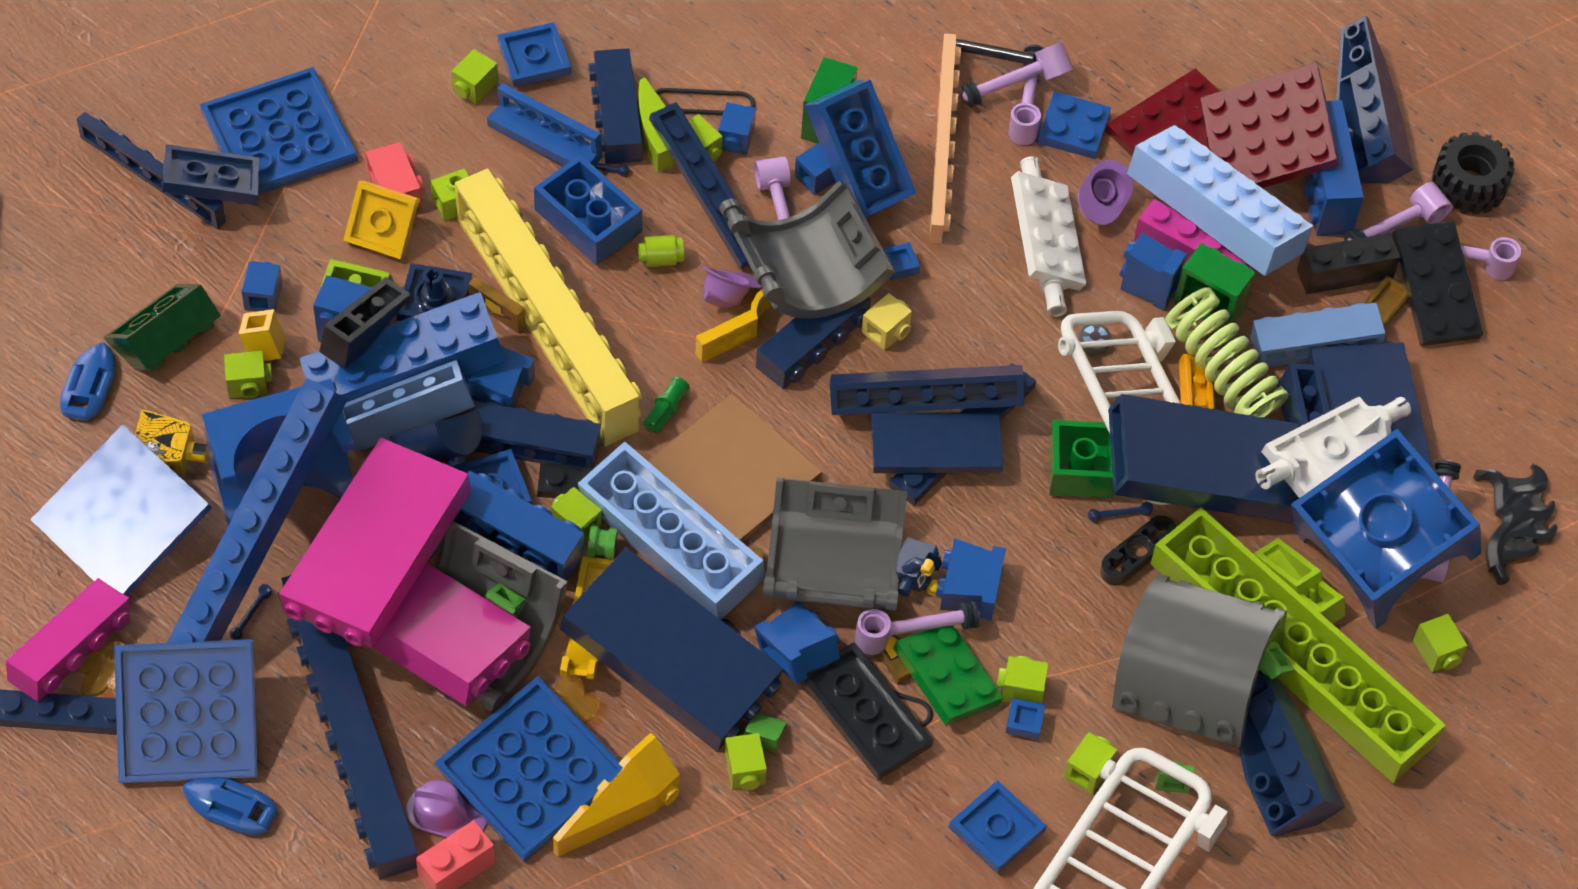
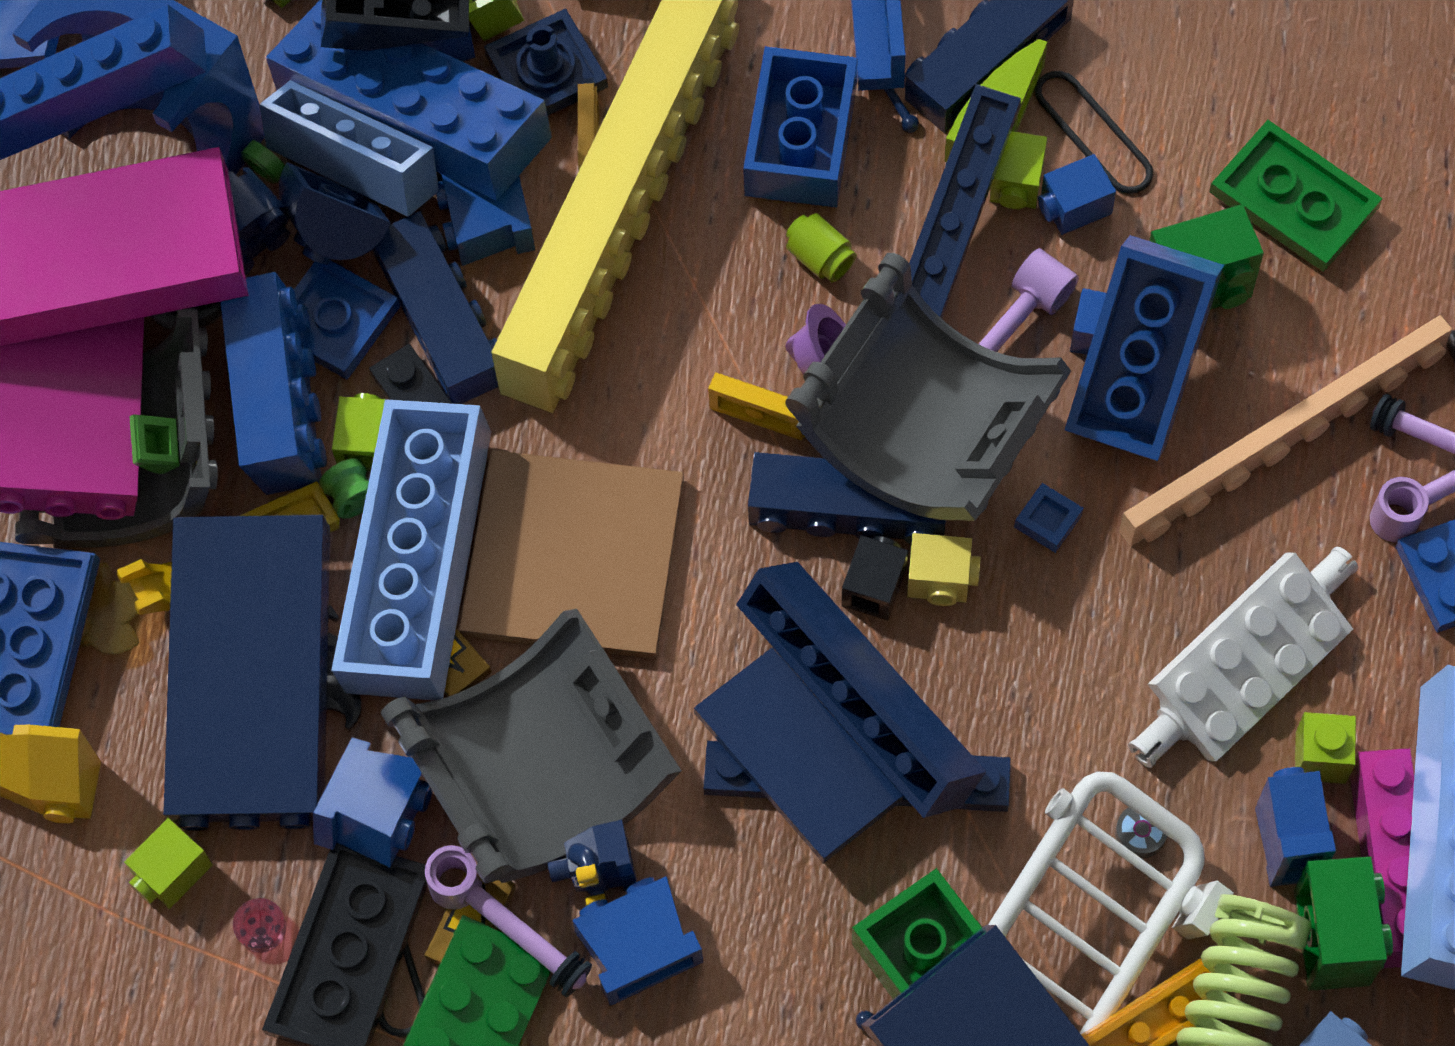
camera: 60 degrees right, 10 degrees up
green axle [643,376,690,433] -> none
bright green slope [744,713,787,753] -> none
medium lavender piece [1078,160,1134,225] -> none
none -> clear pink tile [233,898,287,953]
none -> bright green tile [241,140,285,184]
none -> black brick [841,535,908,621]
none -> green plate [1209,120,1383,272]
none -> lime brick [1295,712,1356,784]

